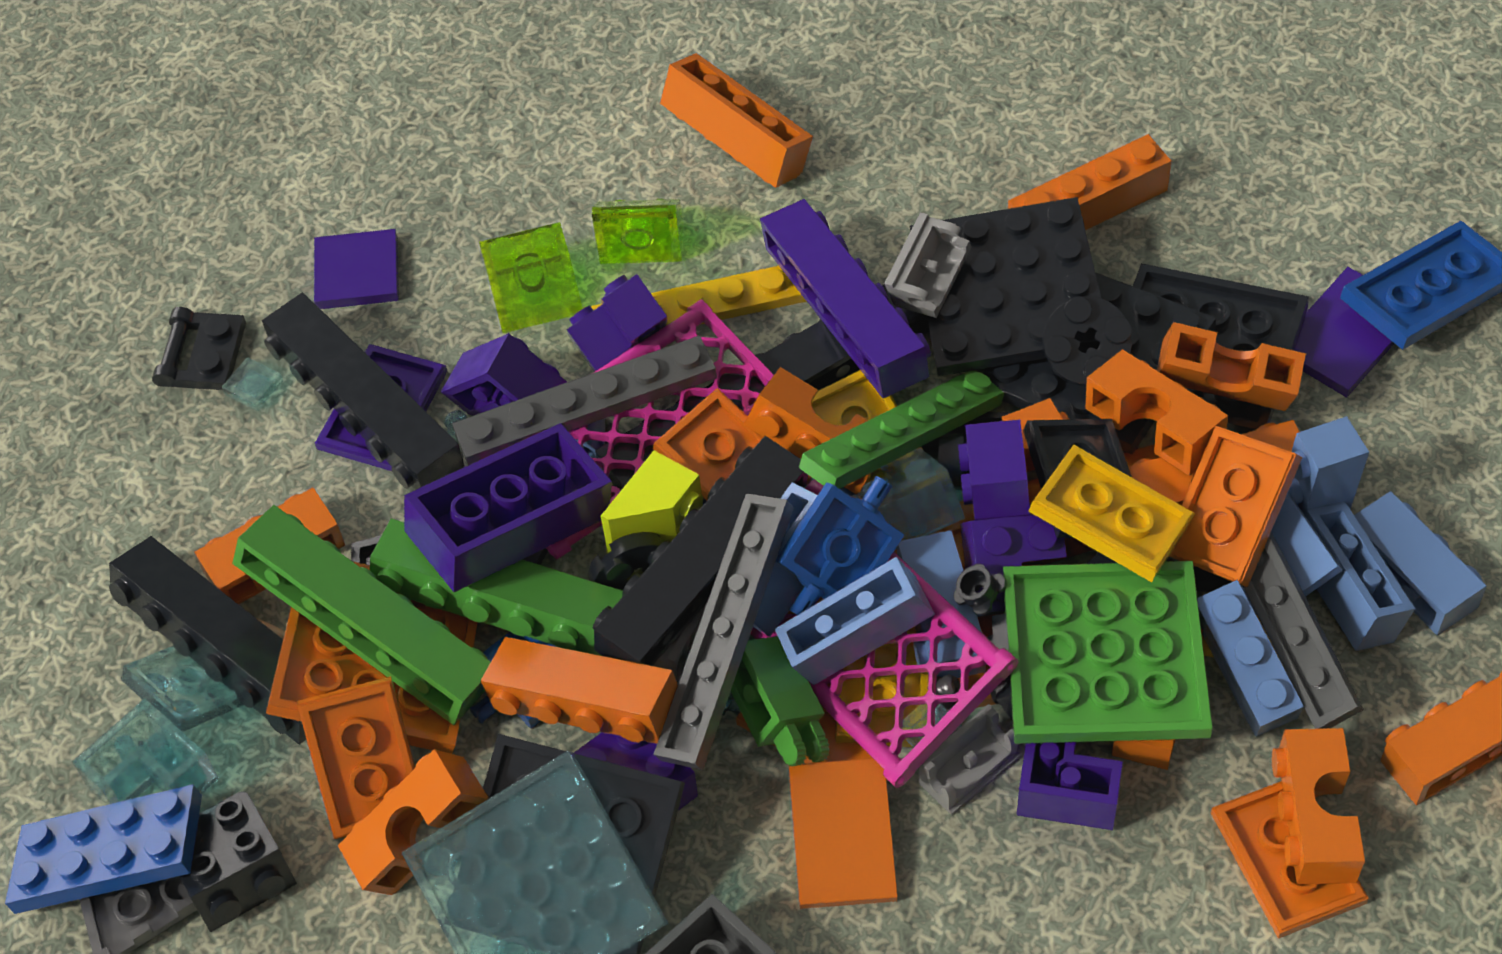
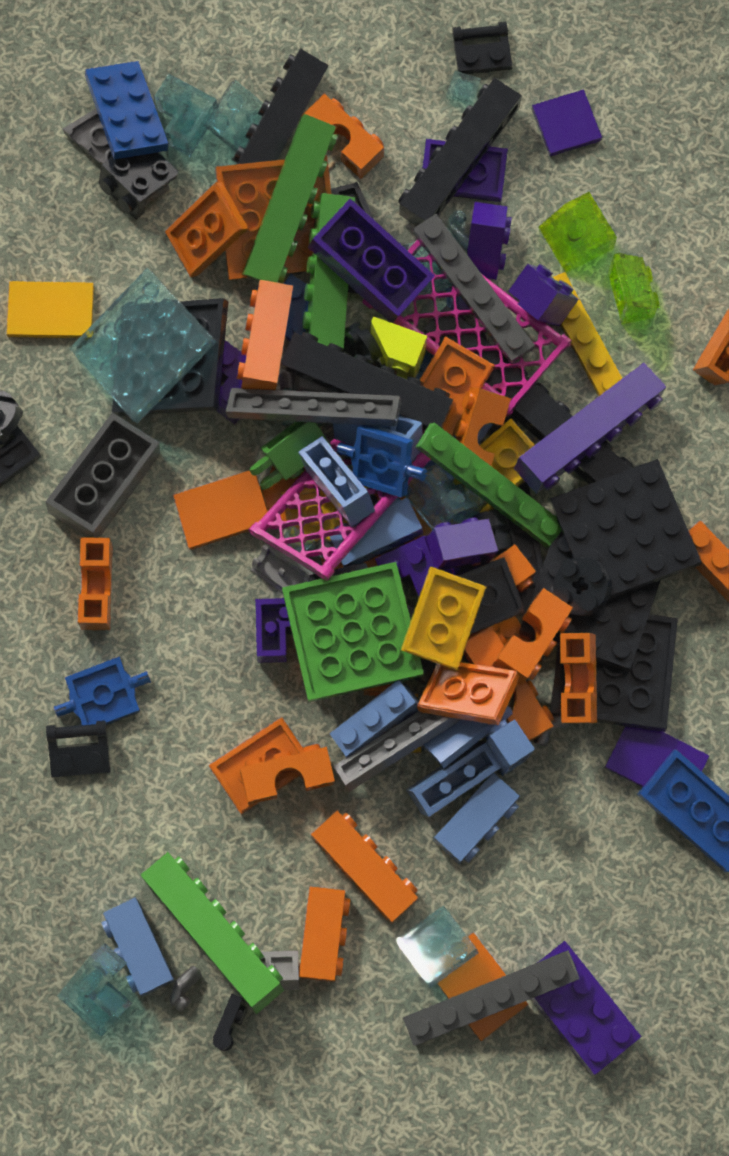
camera: 70 degrees right, 20 degrees up
orange arch [338,749,490,895] -> none
light grey hinge [884,212,971,318] -> none
black plate [954,564,1007,616] -> none

